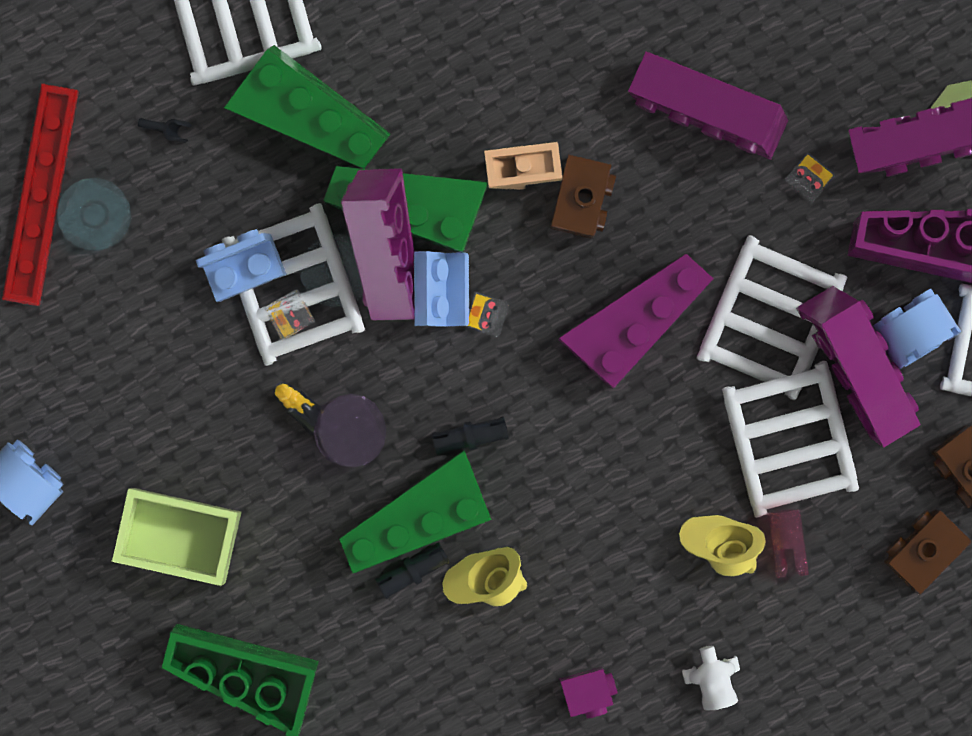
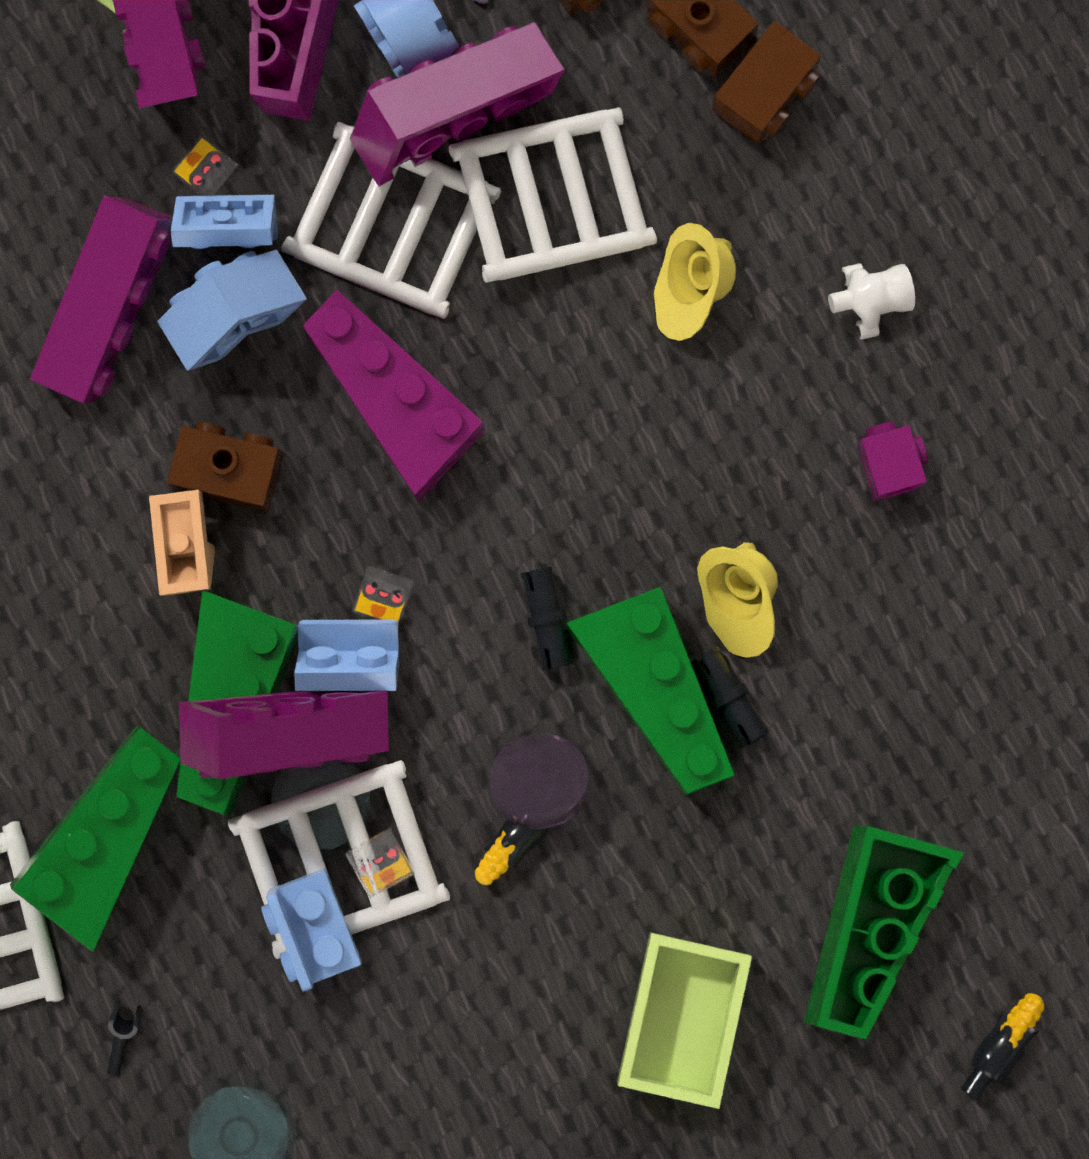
camera: 75 degrees left, 5 degrees down
clear pink hinge [767,509,809,578] -> none
none -> light blue brick [157,250,307,371]
none -> light blue bracket [171,195,278,249]
none -> reddish brown brick [712,20,821,145]

